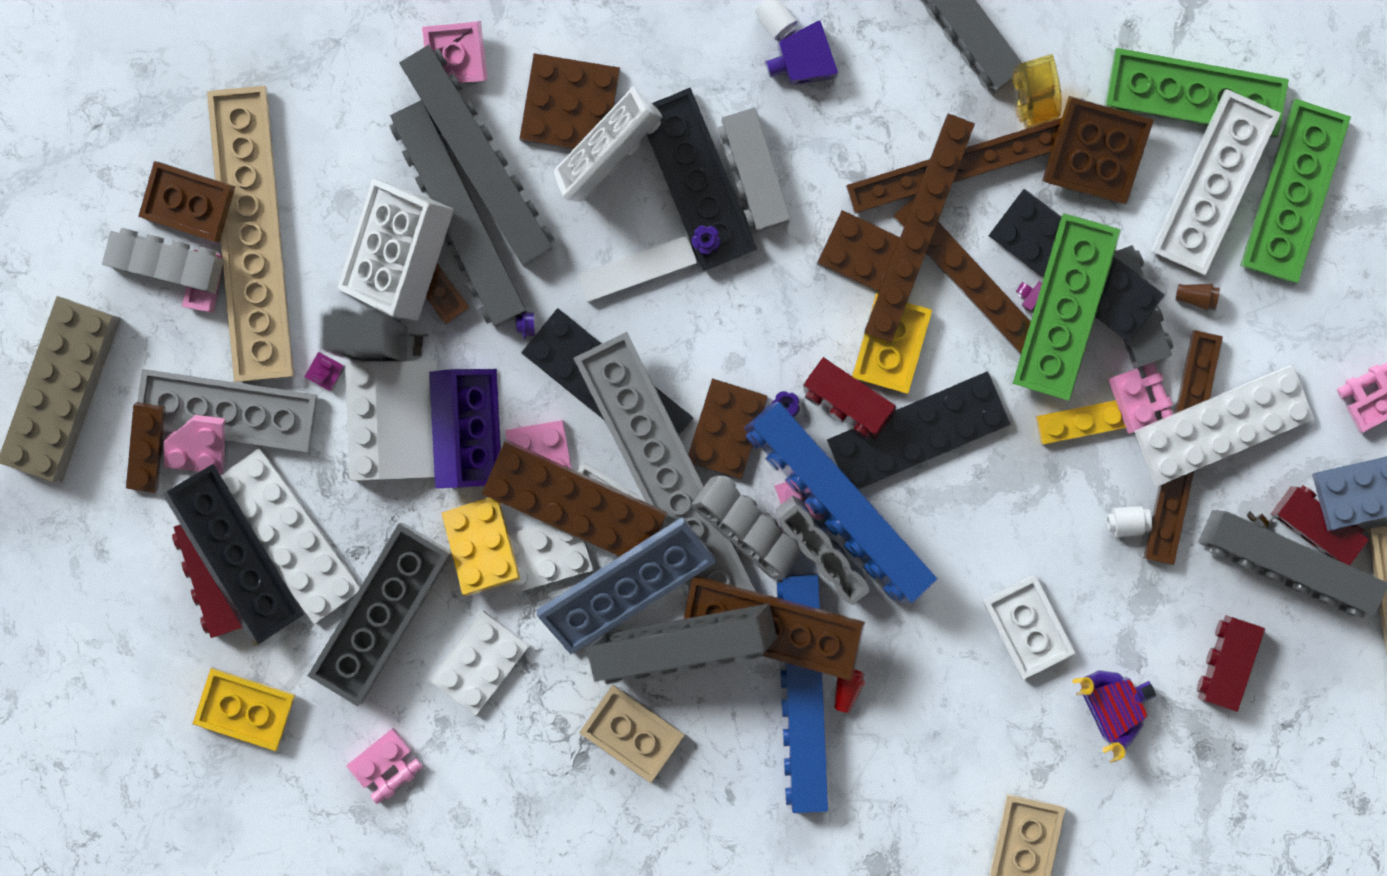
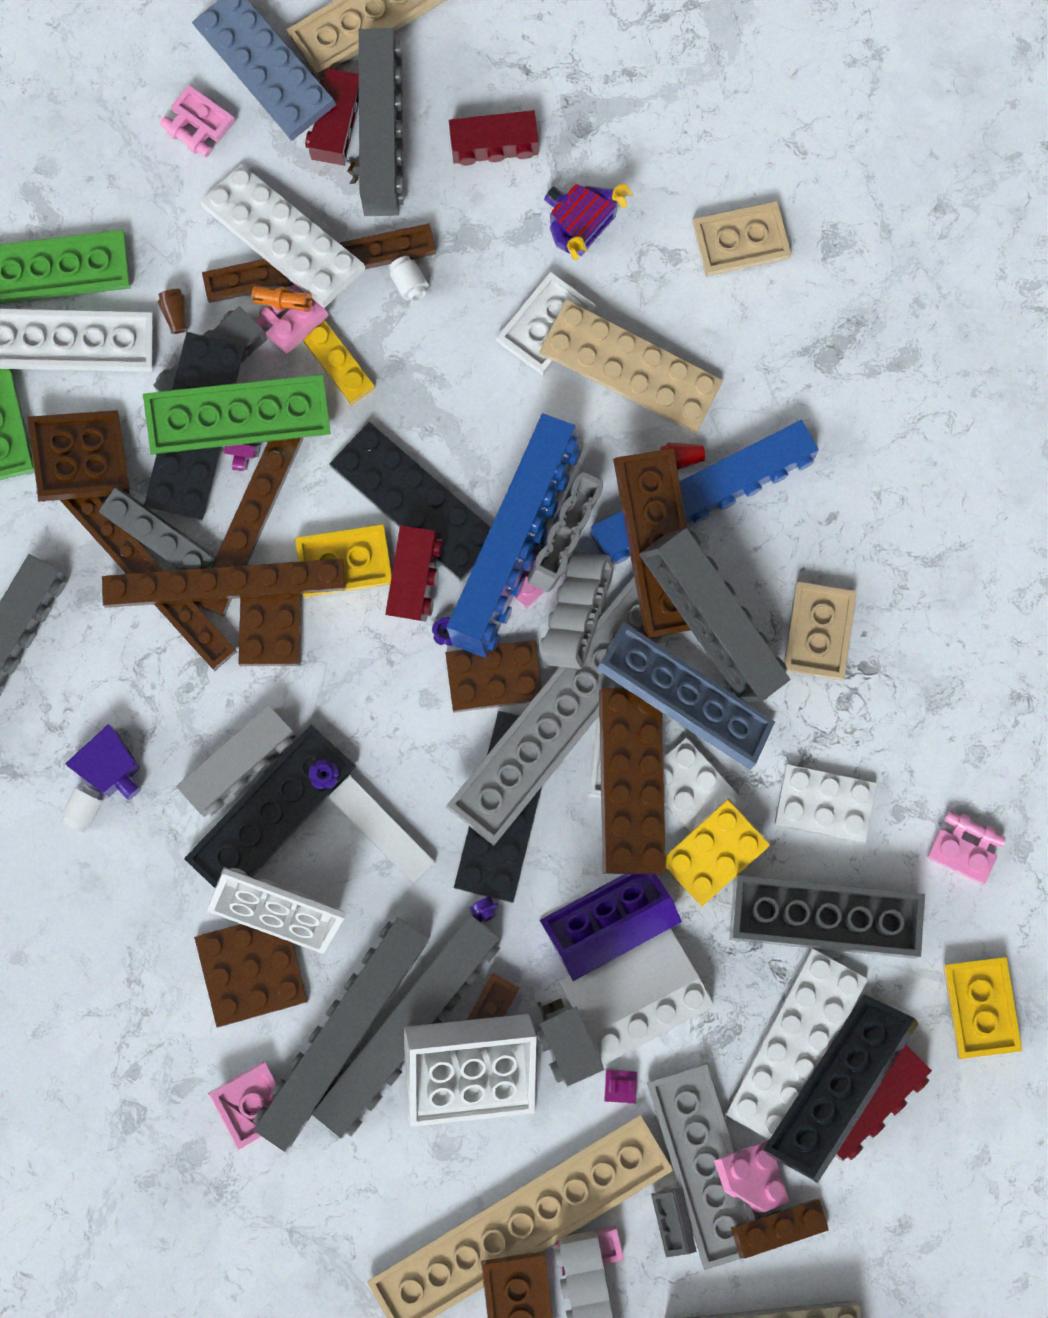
camera: 110 degrees left, 10 degrees down
bright pink plate [505,420,572,469] -> none
clear yellow brick [1012,54,1062,129] -> none
none -> dark grey plate [98,486,216,570]
none -> orange pin [251,285,312,312]
none -> tan plate [539,299,723,434]
none -> dark grey plate [651,1187,697,1257]

